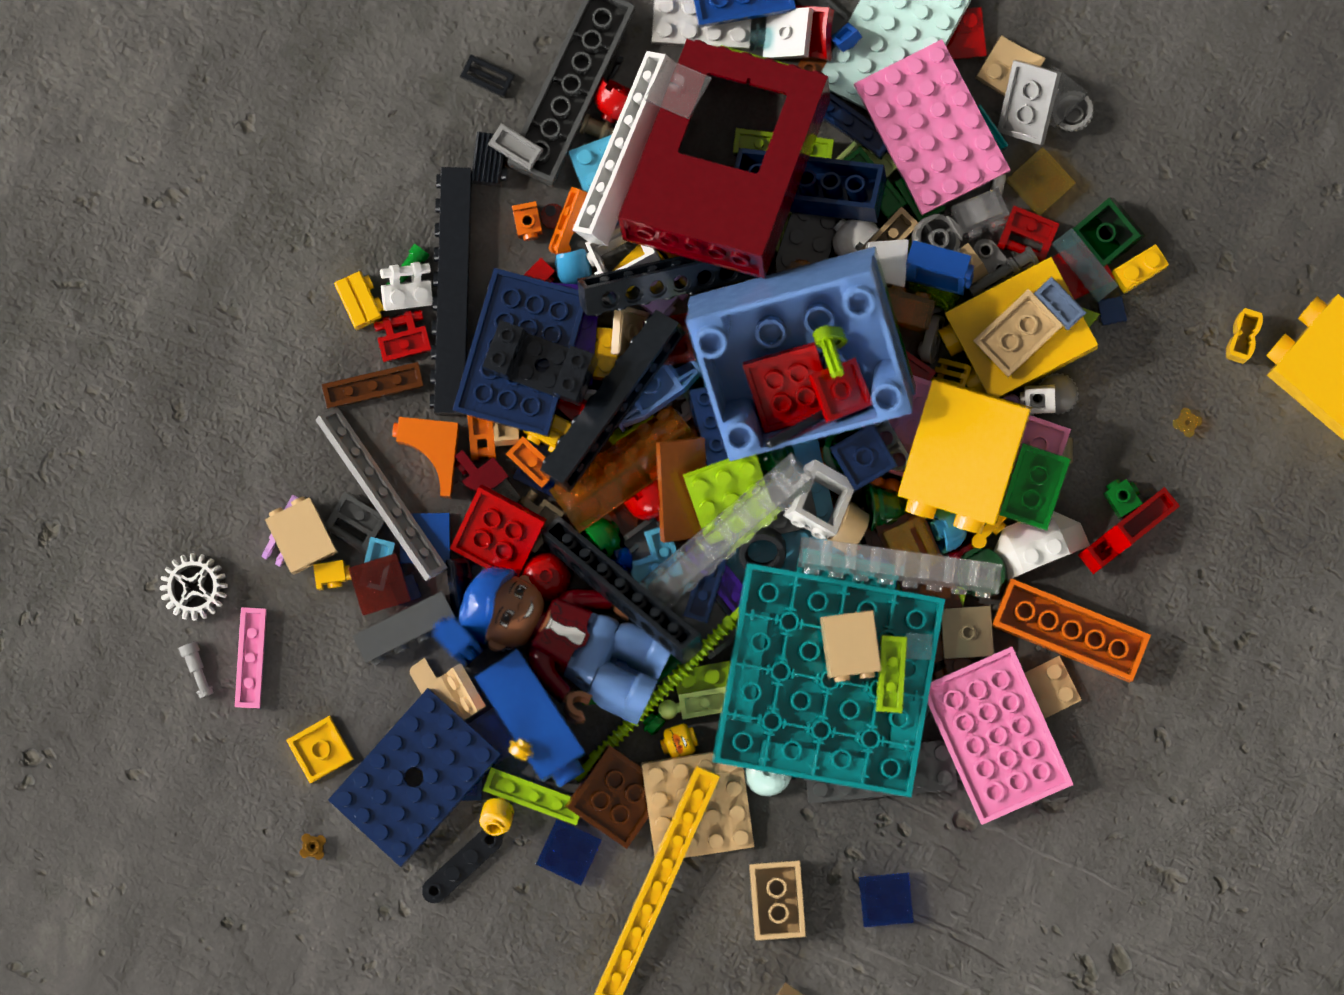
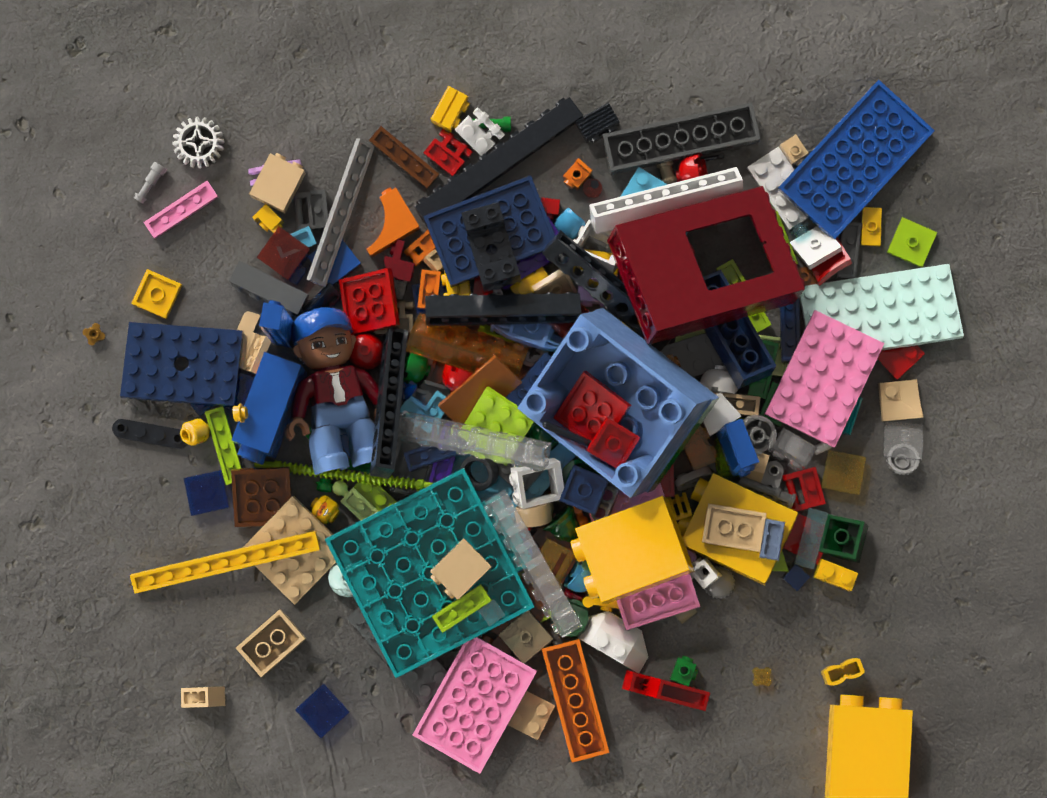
camera: 50 degrees right, 0 degrees up
black tile [460,54,515,99] -> none
light grey tile [488,123,544,171] -> none
orange plate [549,187,588,255] -> none
clear piece [644,59,712,119] -> none
lime piece [813,325,847,378] -> none
blue plate [831,22,863,53] -> none
light grey plate [997,60,1061,145] -> none
green plate [999,443,1071,531] -> none

